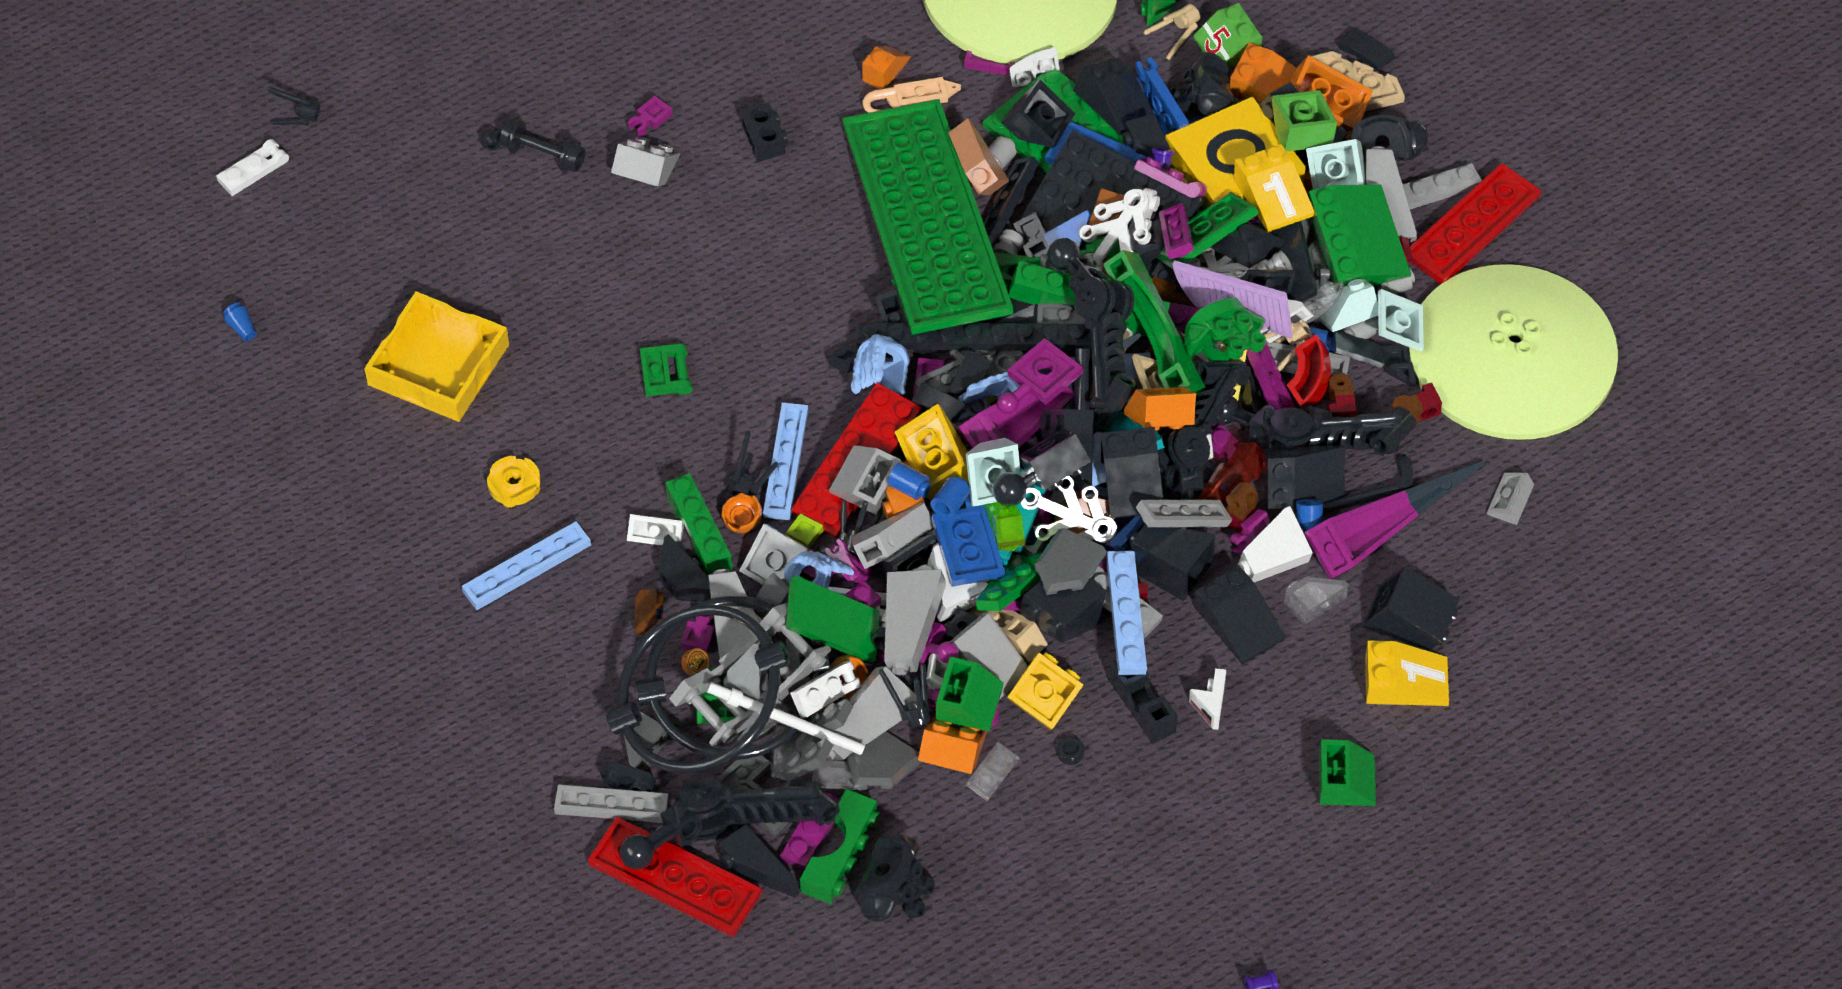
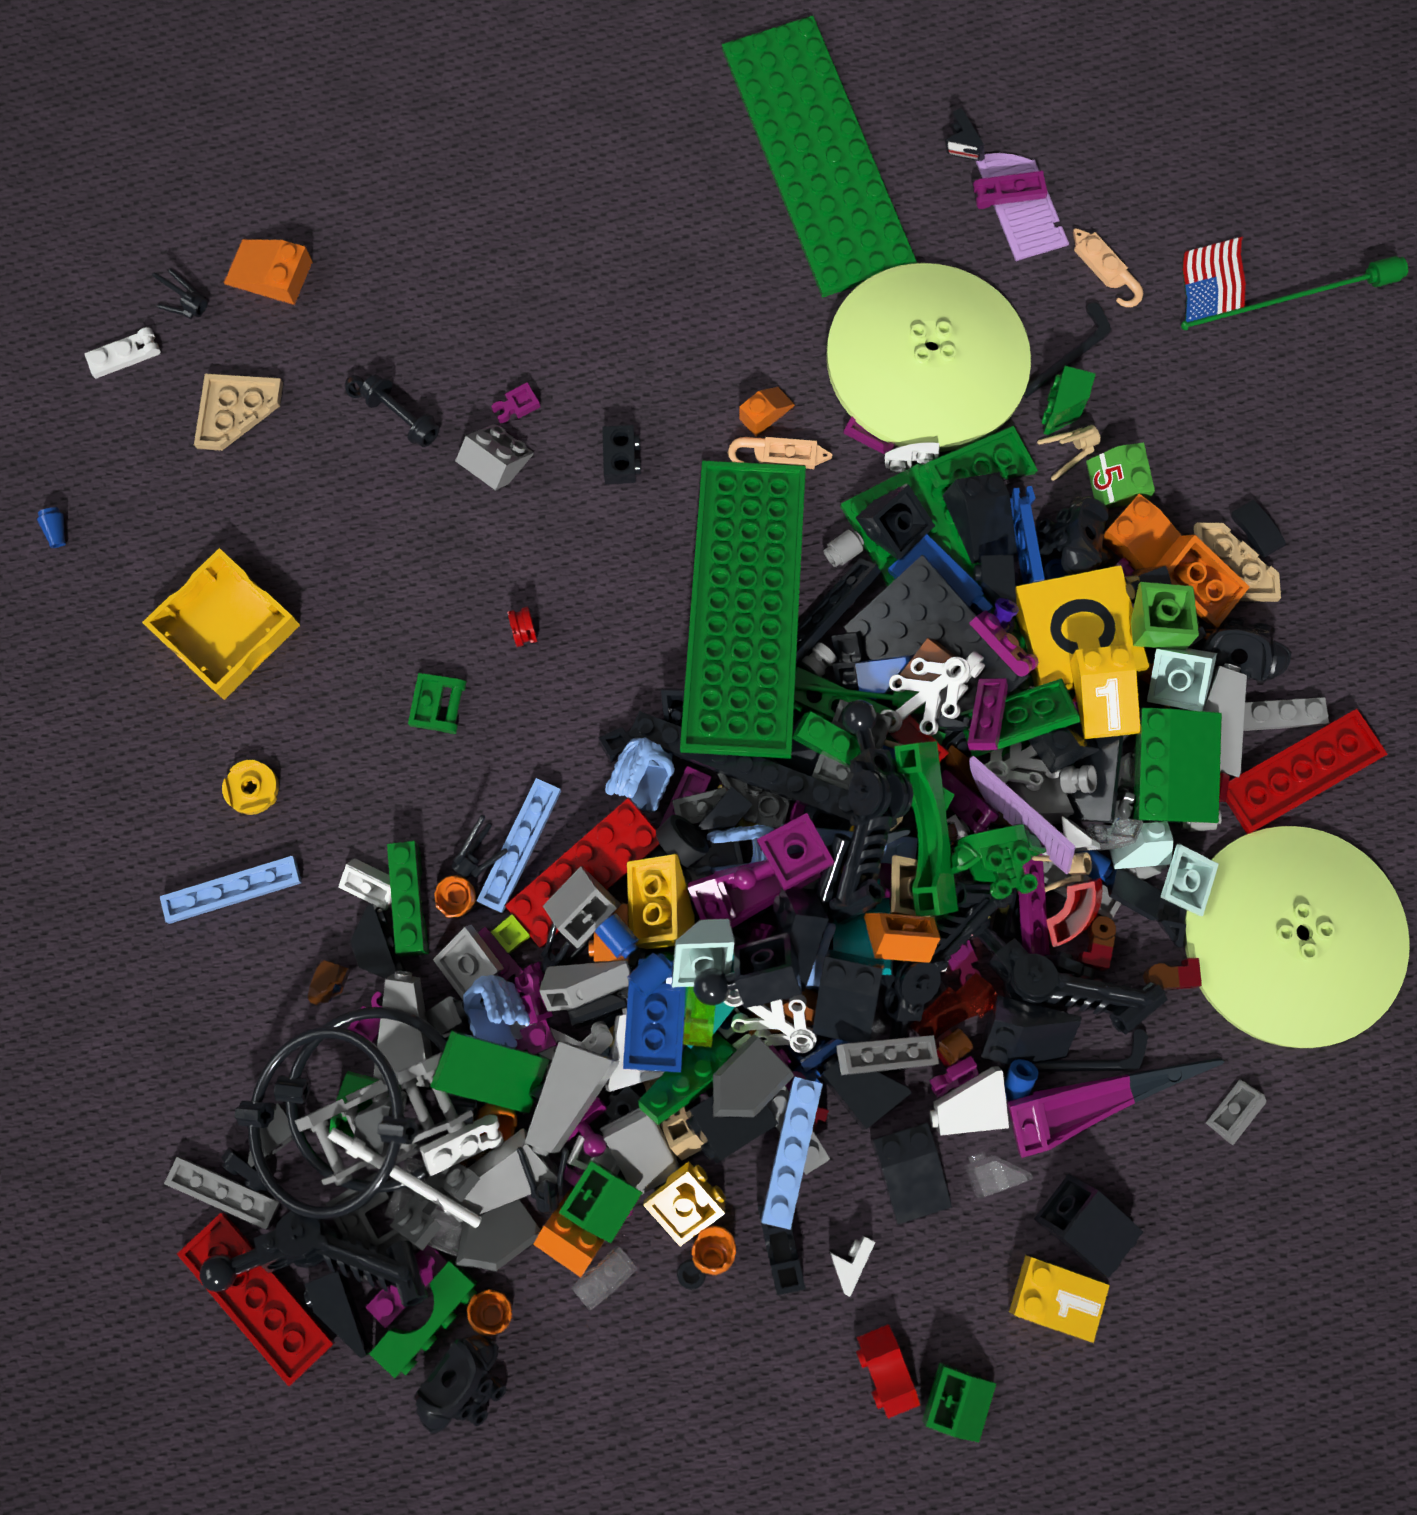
camera: 20 degrees right, 20 degrees up
tile [681,648,710,676] -> none
nougat slope [949,118,1009,195] -> none
black slope [1241,269,1296,295] -> none
none -> tan plate [194,374,283,450]
none -> orange slope [224,240,312,305]
none -> orange hair [467,1289,513,1336]
none -> red wheel [507,606,538,647]
none -> orange hair [692,1225,736,1275]
none -> red brick [856,1324,920,1419]
none -> green wing [924,426,1038,489]

